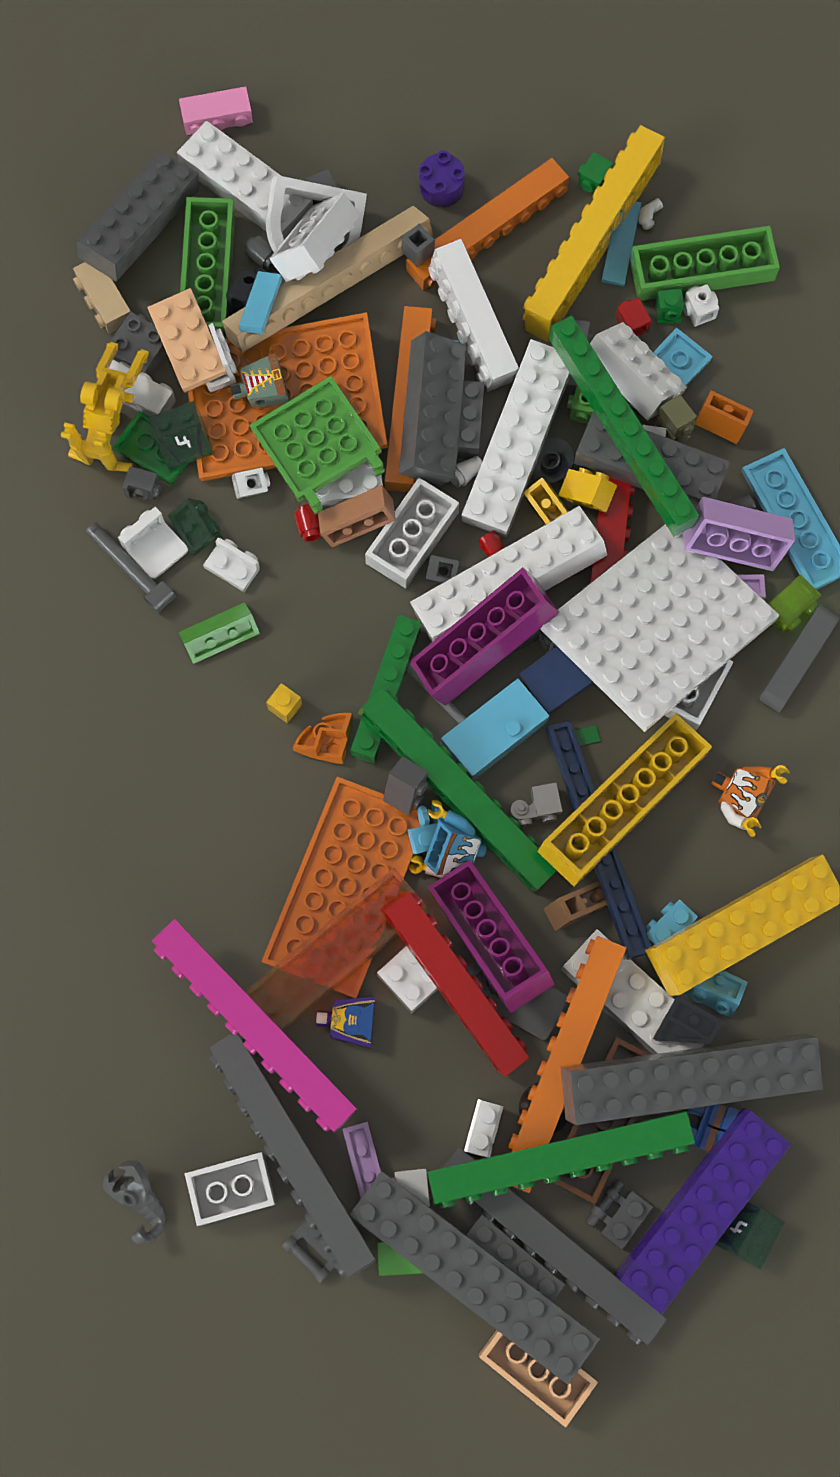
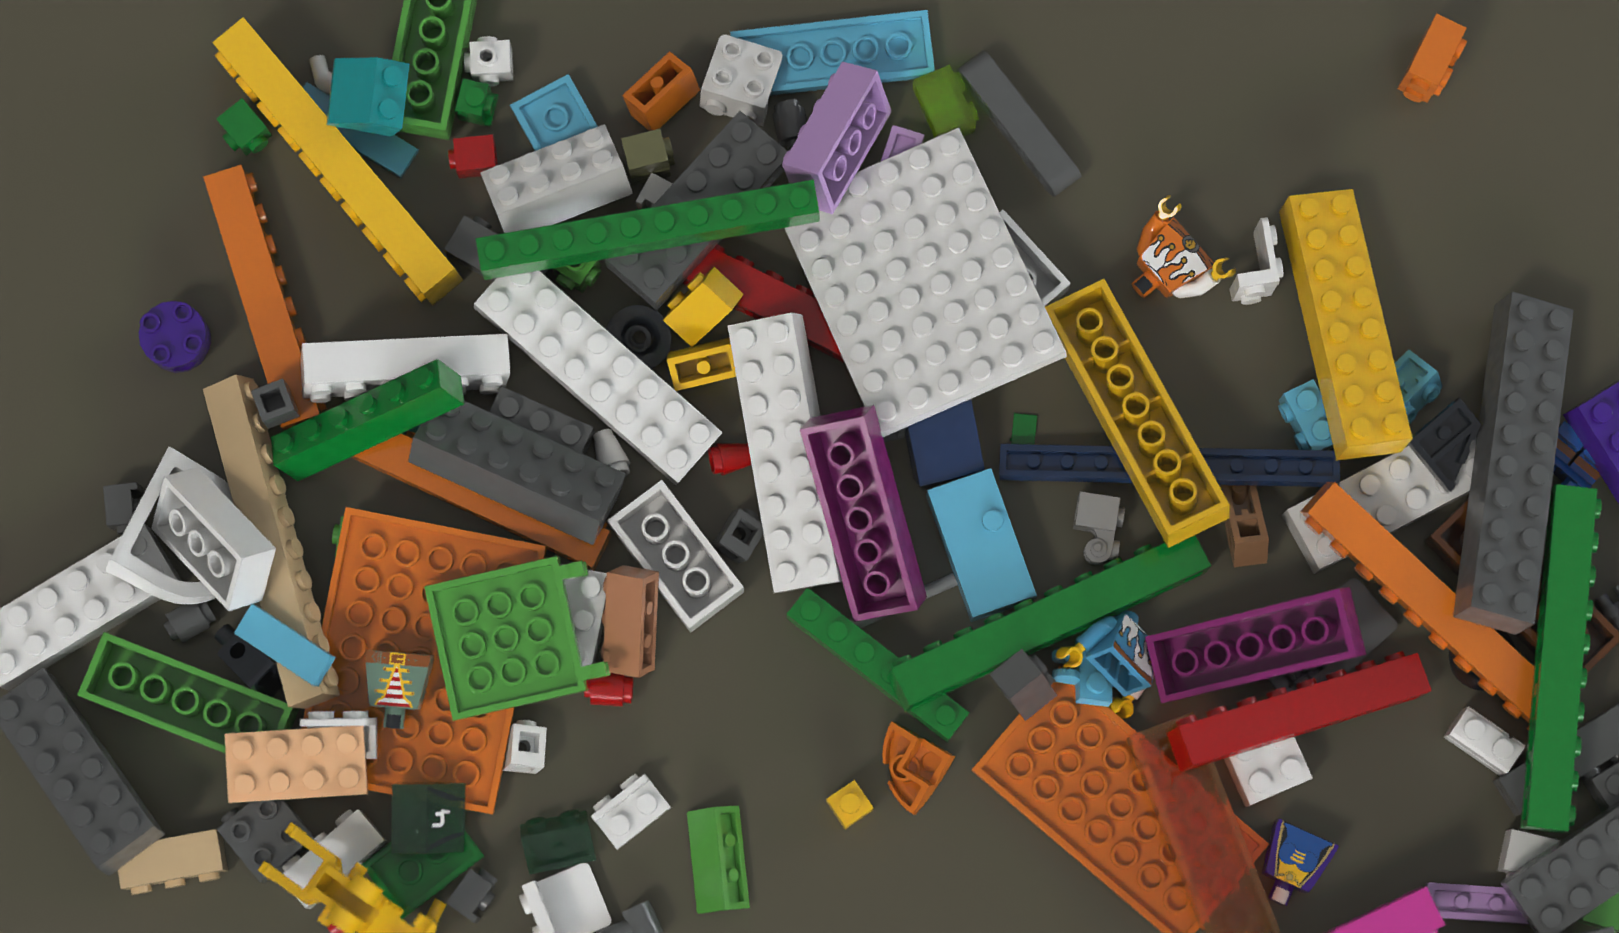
camera: 70 degrees left, 5 degrees up
none -> green brick [271,359,464,481]
none -> teal slope [326,57,410,137]
none -> white bracket [700,35,783,126]
none -> white bracket [1230,217,1284,305]

